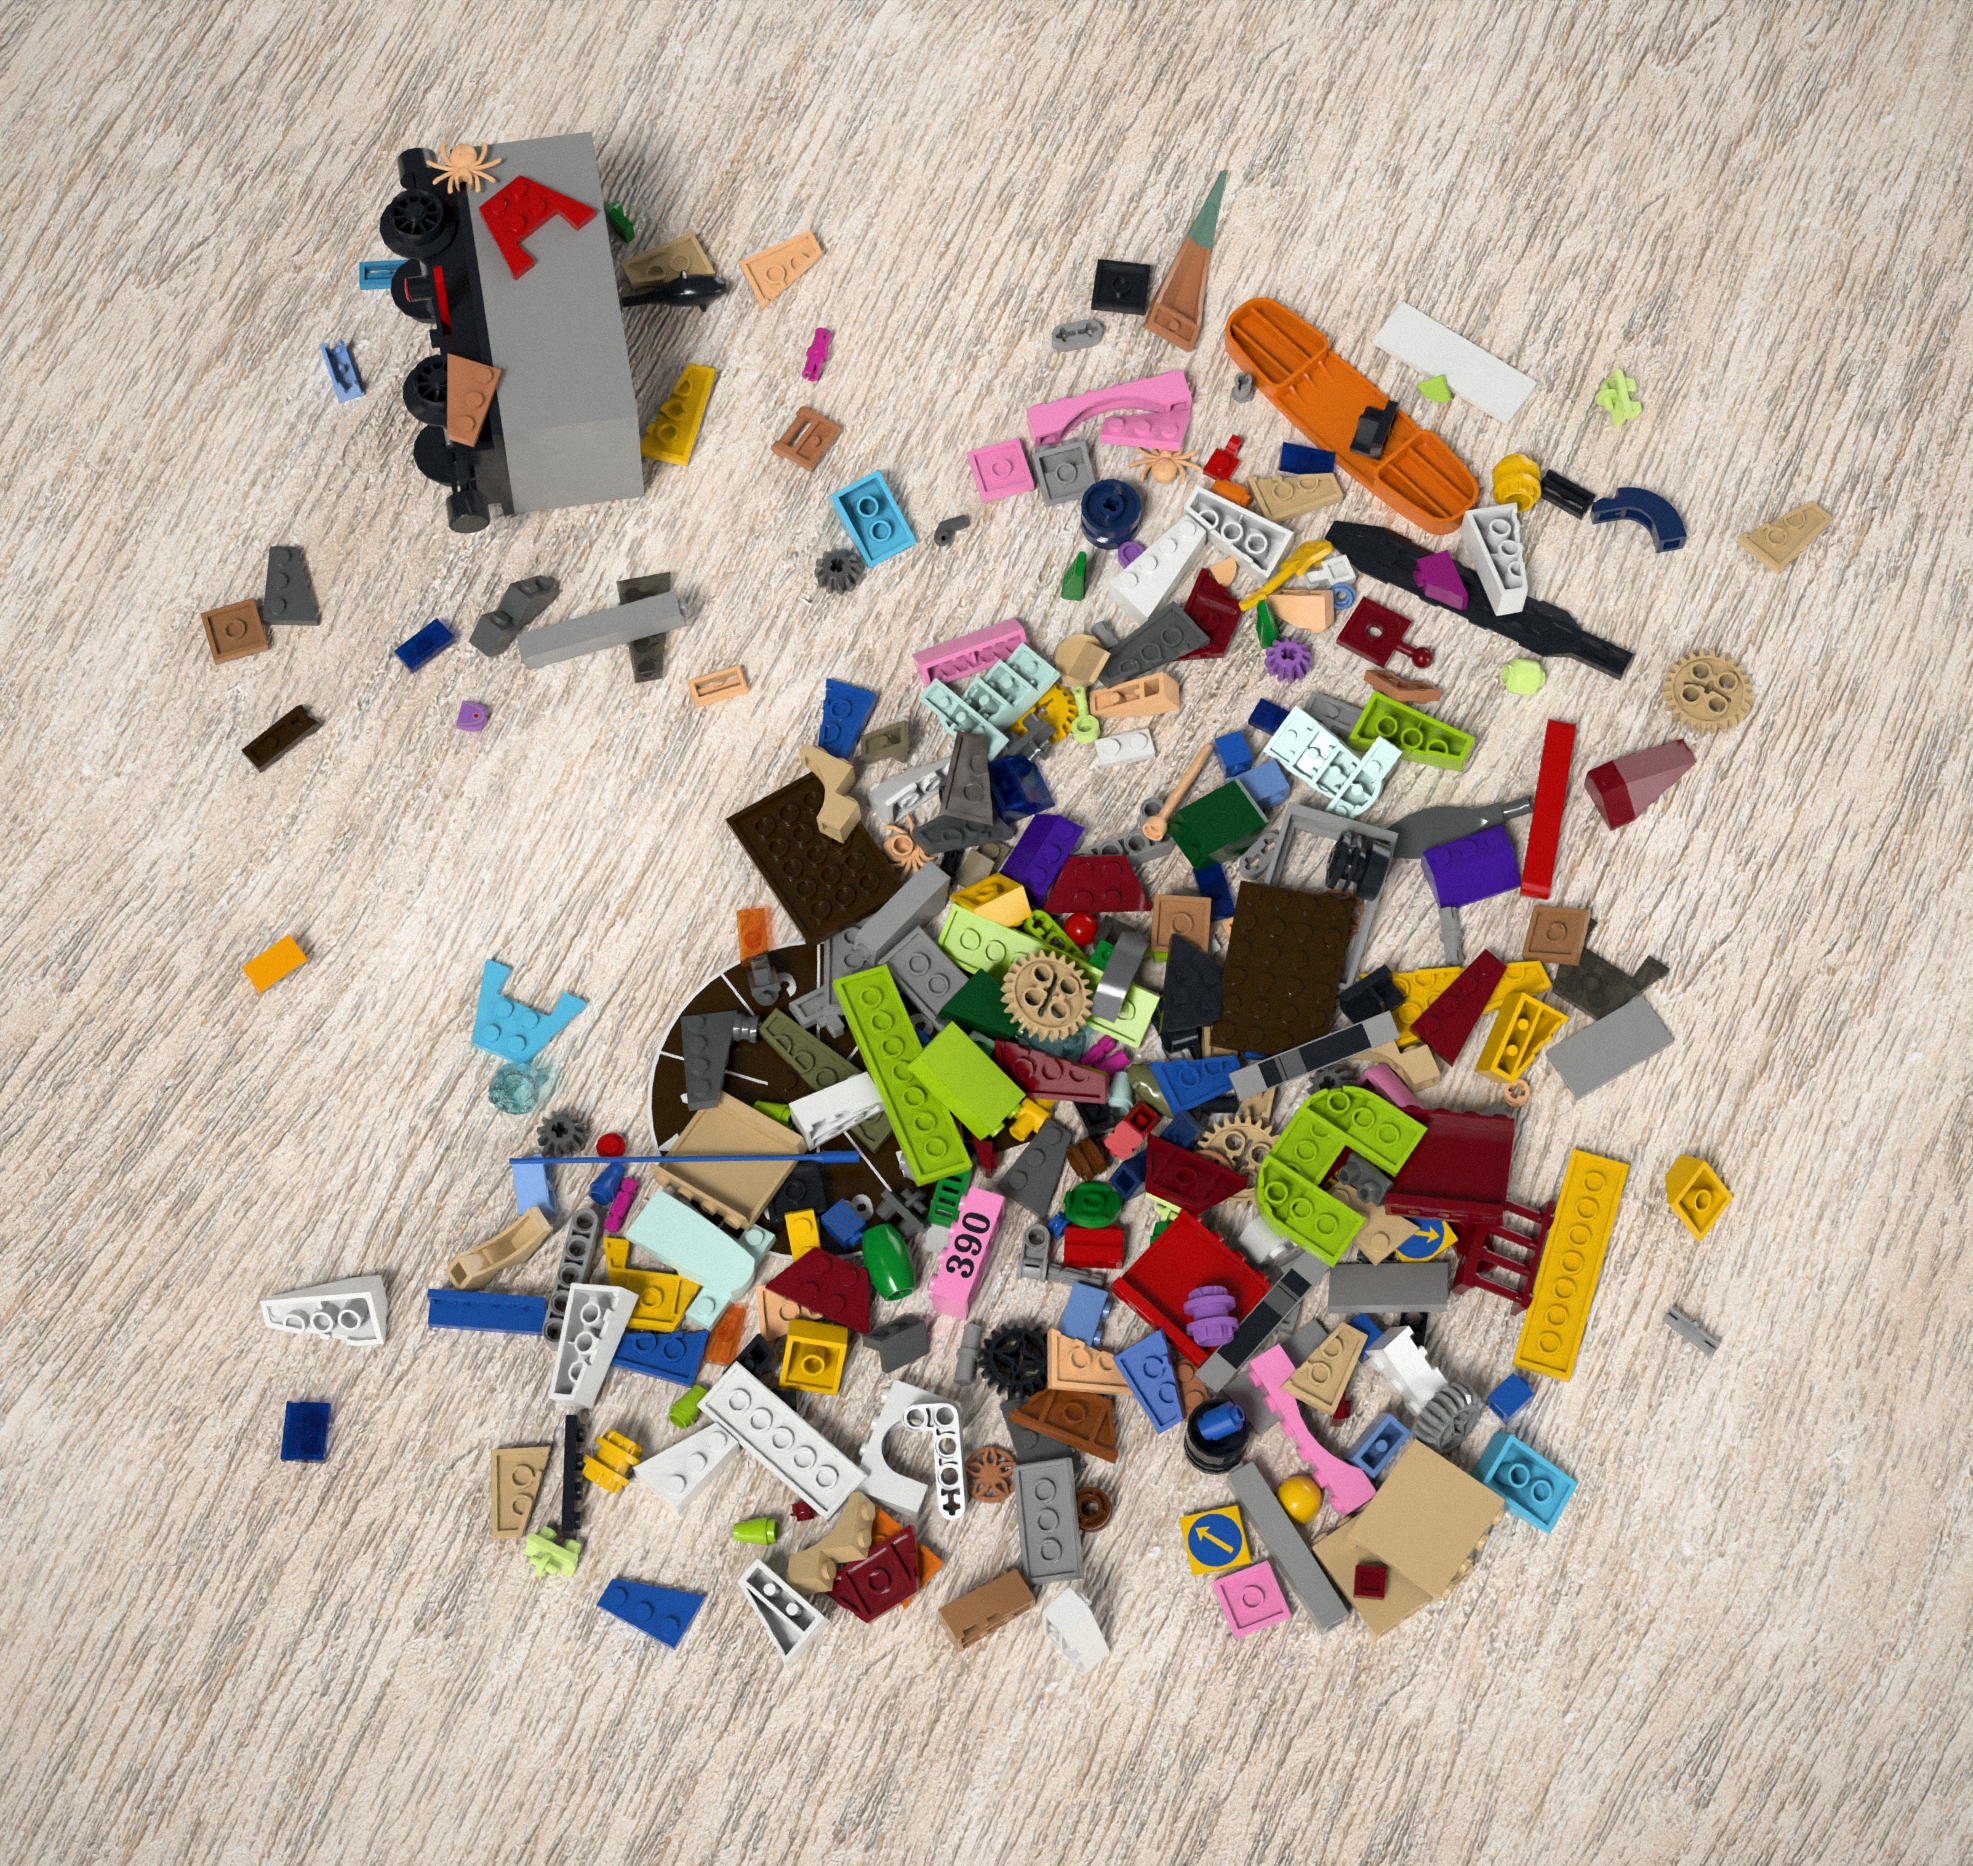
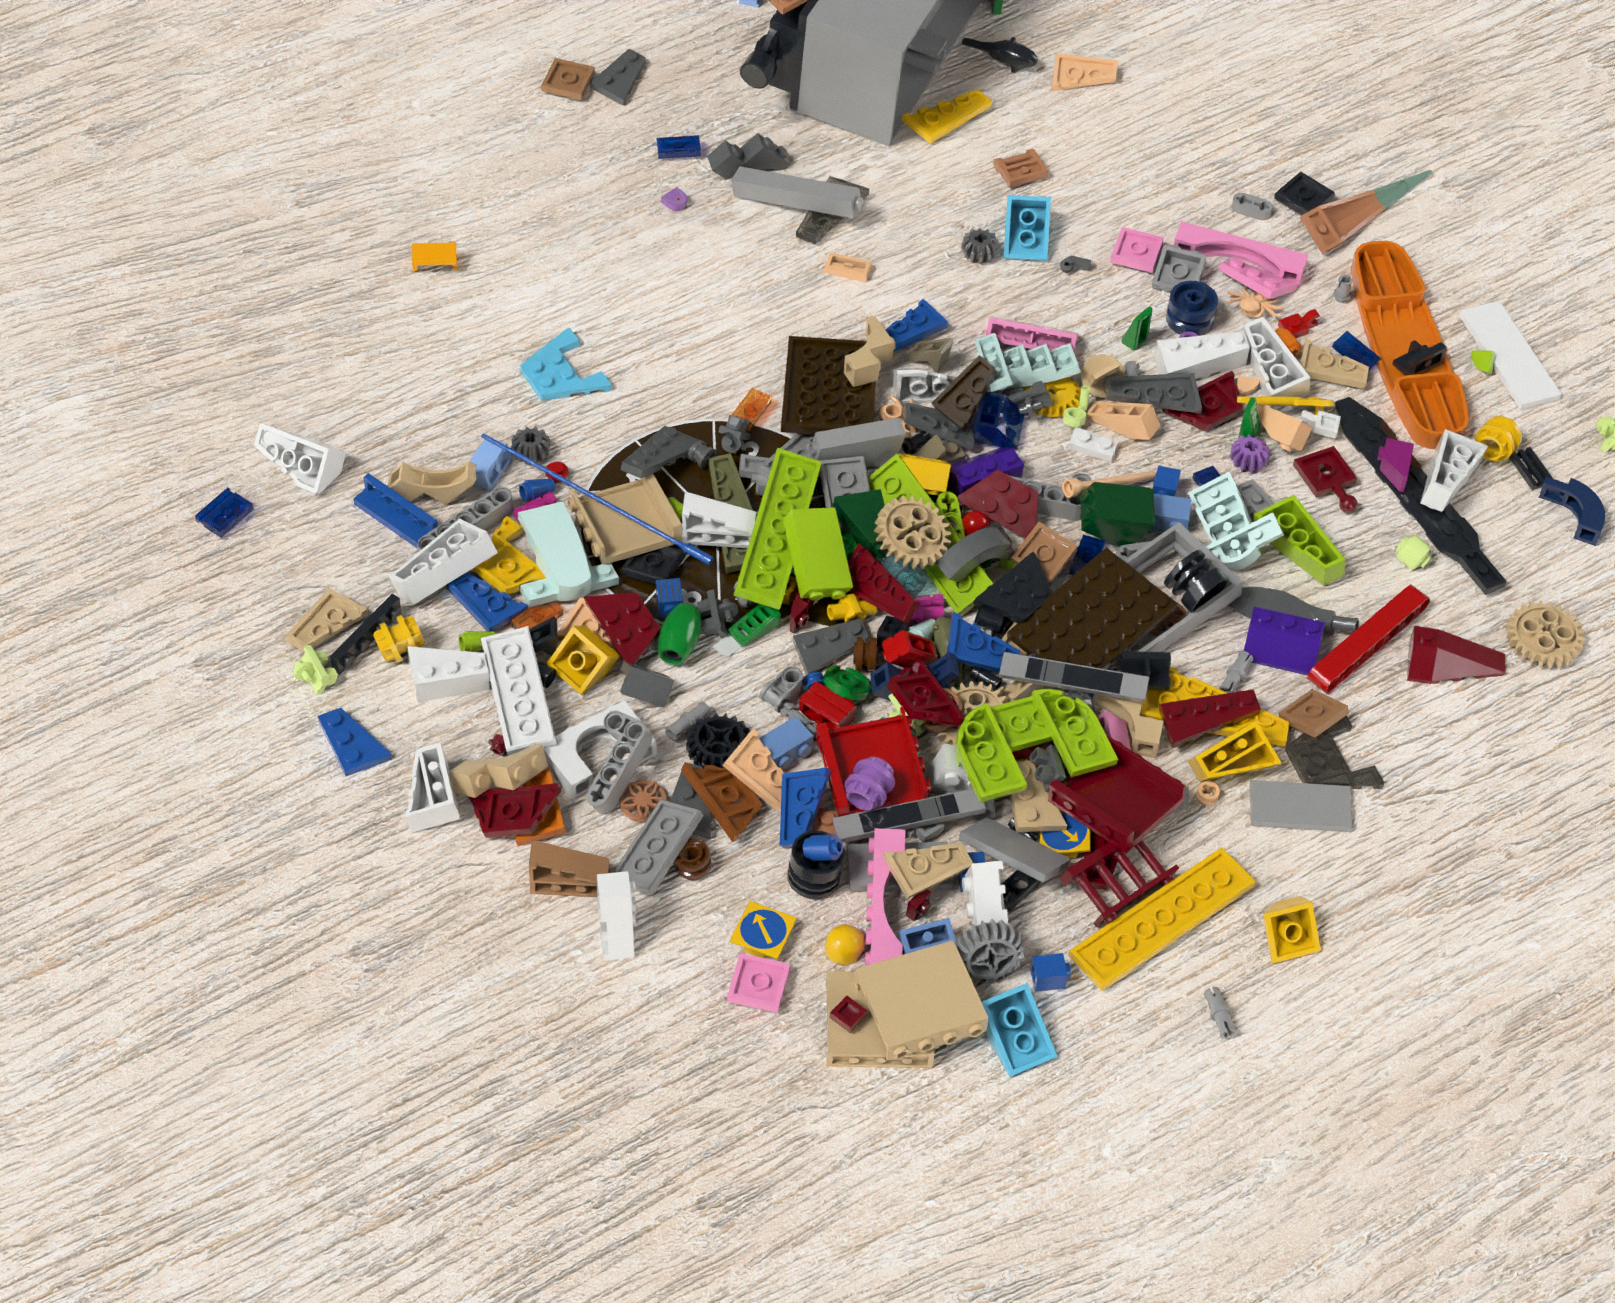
camera: 30 degrees right, 15 degrees down
dark brown plate [241,705,321,773] -> none
clear light blue helmet [488,1063,550,1115] -> none
tan wing [620,232,715,289] -> none
lime cone [733,1516,779,1546] -> none
yellow plate [784,1208,821,1263] -> none
dark pink pin [802,327,832,382] -> none
bright pink brick [928,1186,1005,1321] -> none
light grey brick [1226,1461,1349,1636] -> none
medium blue plate [1329,582,1355,610] -> none
nougat plate [1364,670,1442,704] -> none

